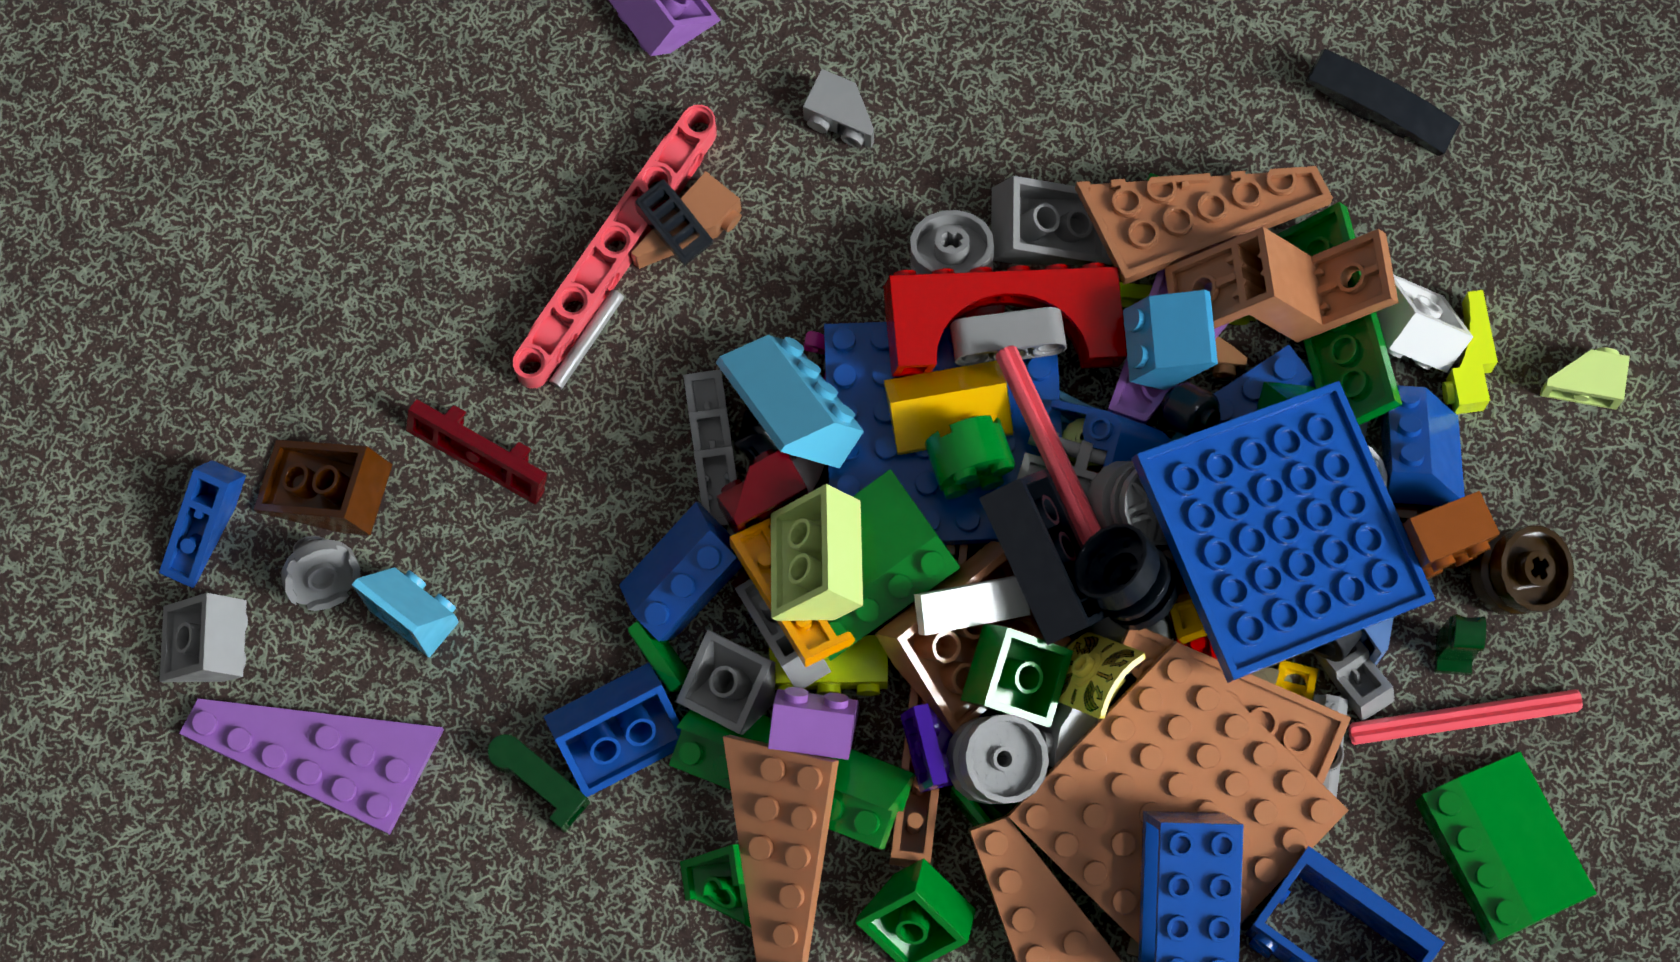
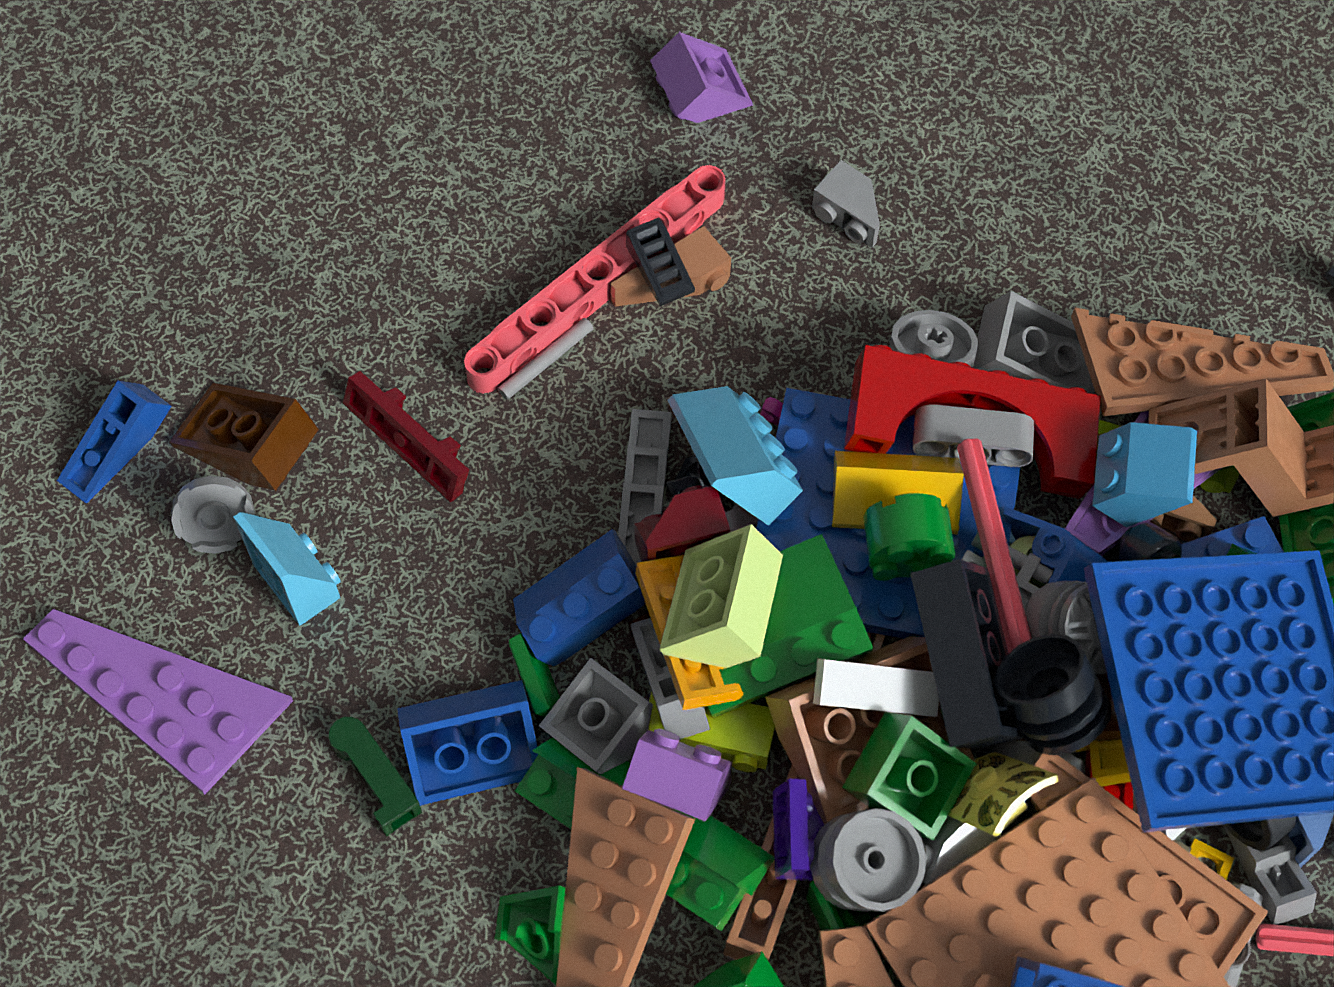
camera: 10 degrees right, 10 degrees down
light grey slope [159,593,248,682] -> none

